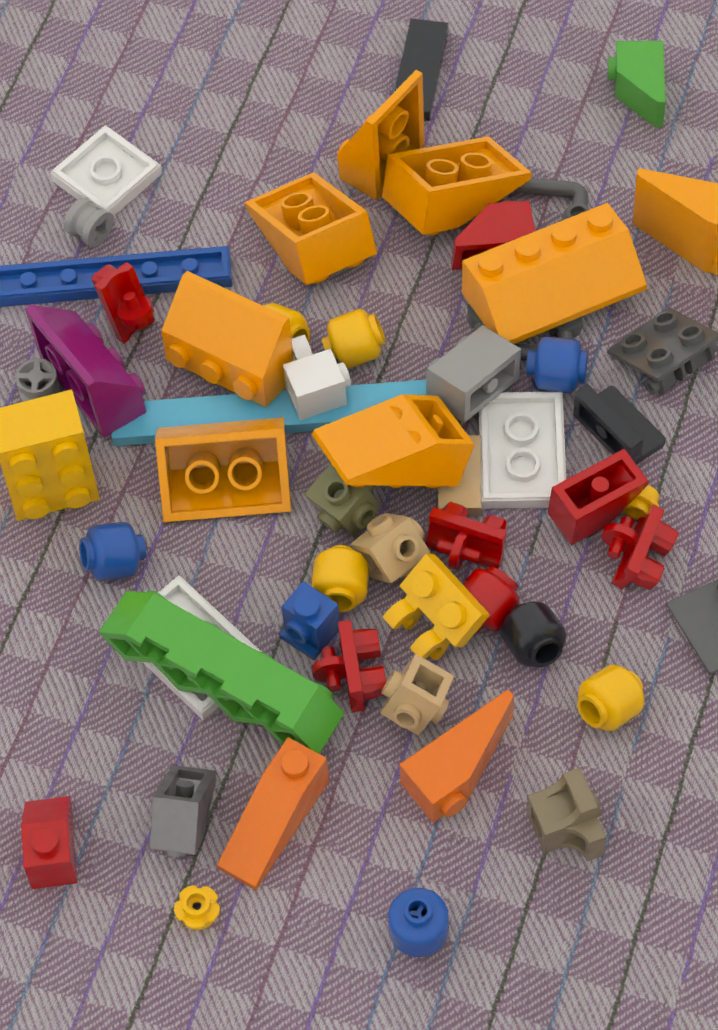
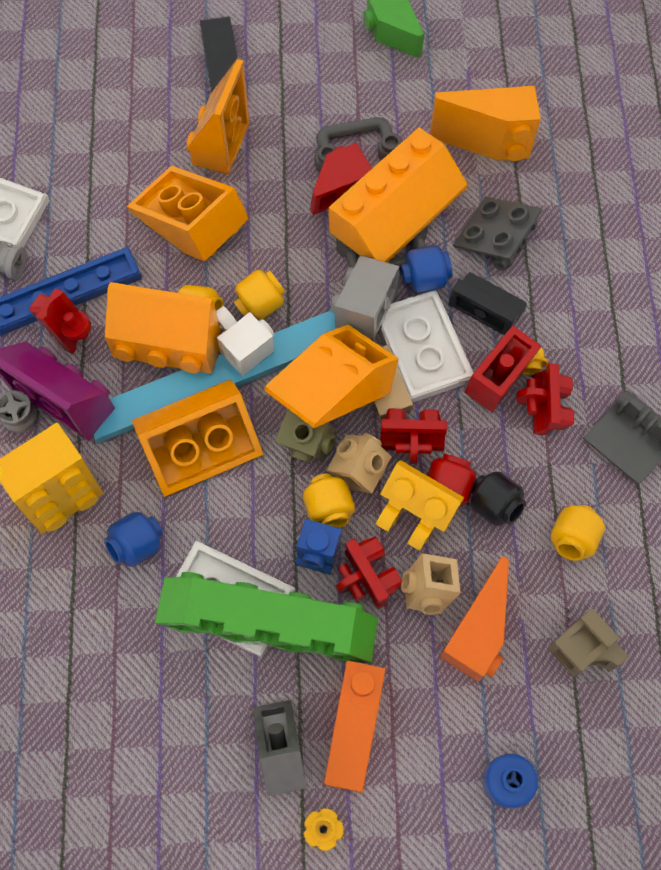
camera: 25 degrees left, 10 degrees up
red slope [21,796,78,889] -> none
light orange slope [382,136,532,235] -> none

